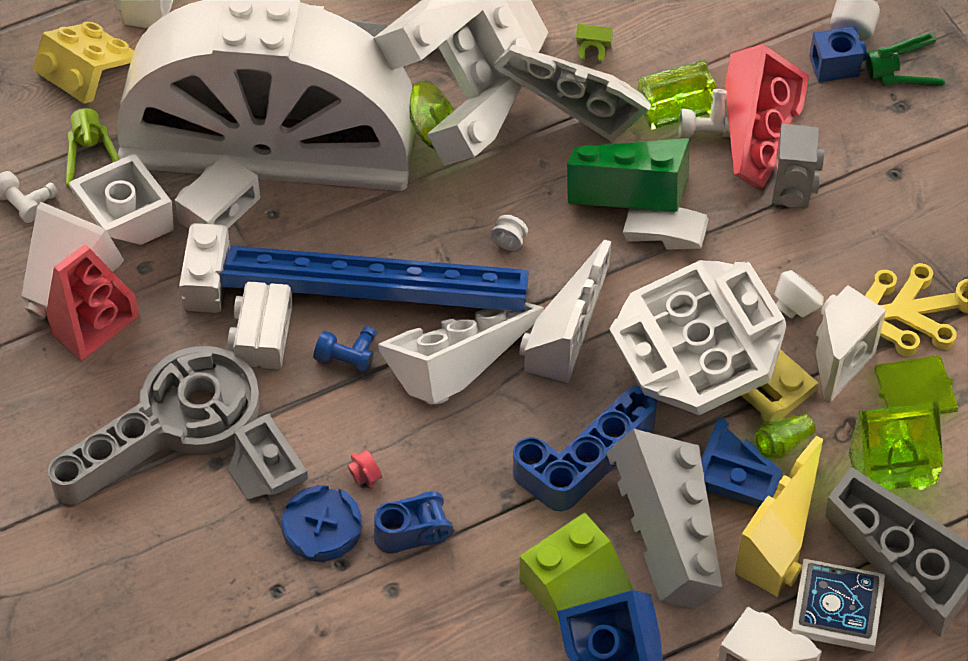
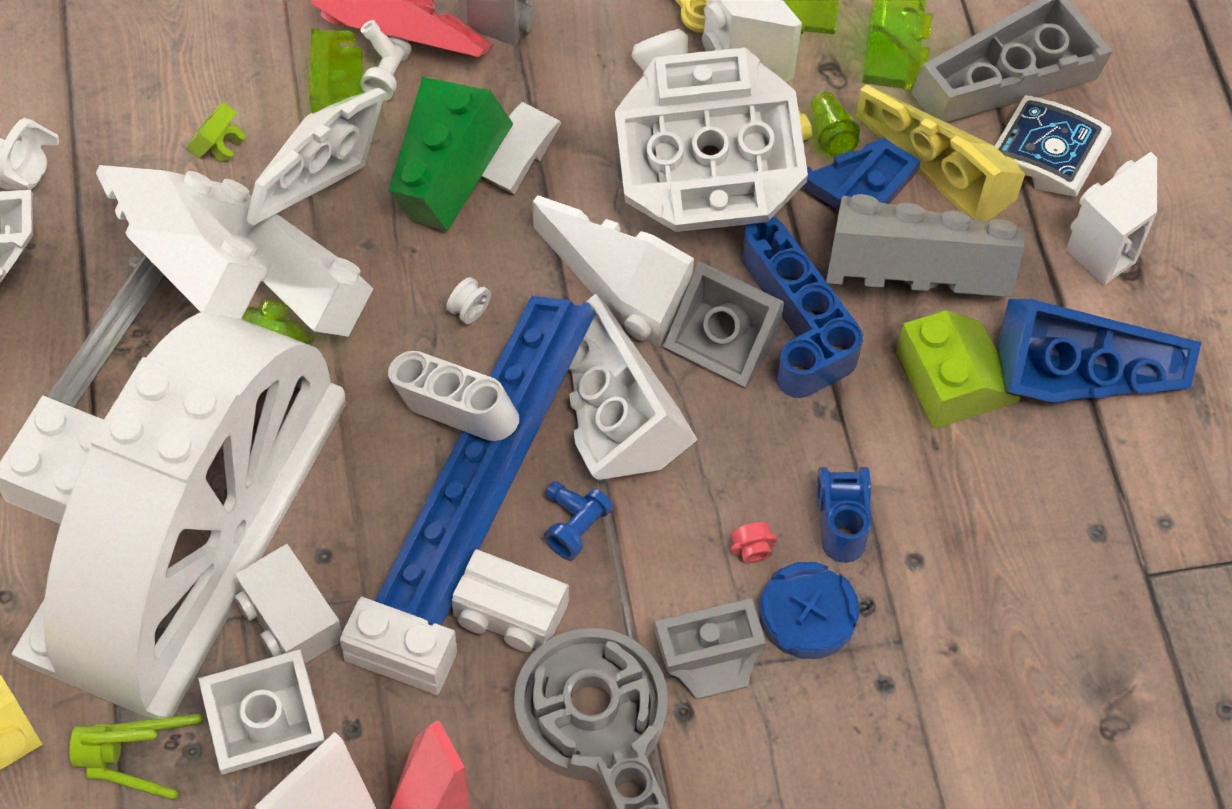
camera: 75 degrees left, 5 degrees up
none -> white beam [388,351,519,441]
none -> light grey slope [663,261,784,387]

